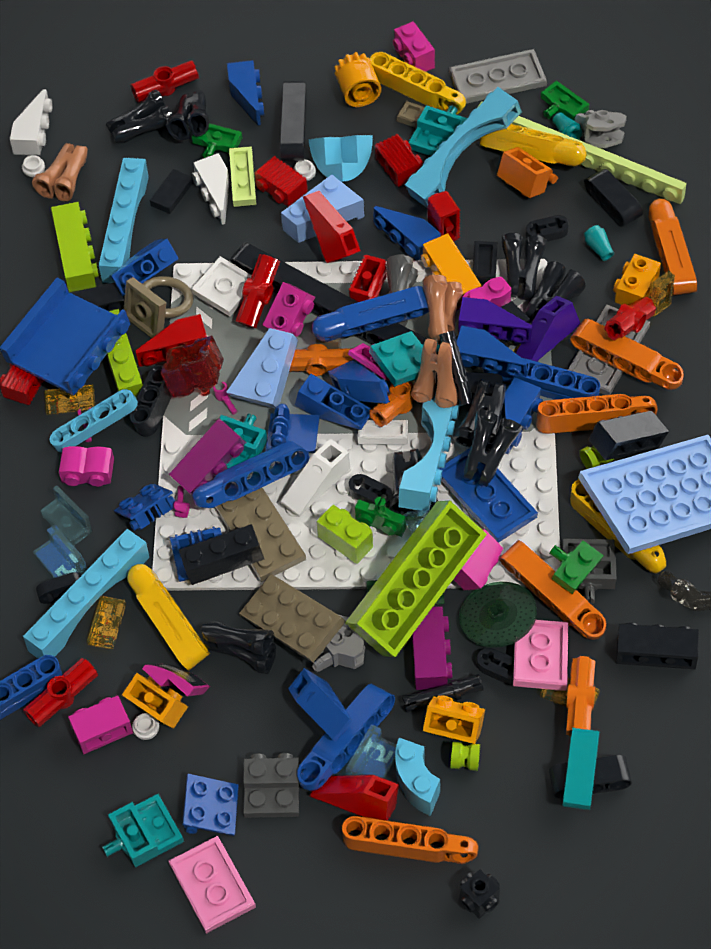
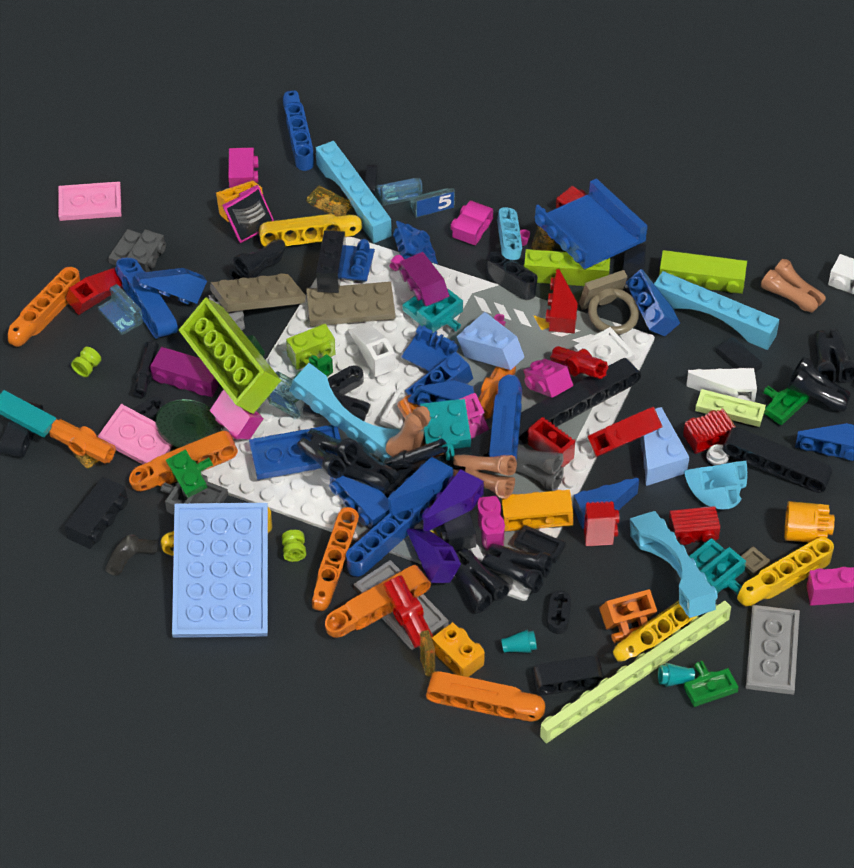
camera: 110 degrees right, 5 degrees down
white plate [22,155,45,177] -> none
red piece [23,658,98,727] -> none
teal plate [102,794,184,868] -> none
clear red brick [161,335,224,398] -> none
hinge [183,774,238,836] -> none
blue piece [192,441,309,508] -> none
medium azure brick [395,738,440,816] -> none
light orange brick [423,695,485,744] -> none
light grey hinge [574,110,627,148] -> none
black brick [588,411,669,461] -> none

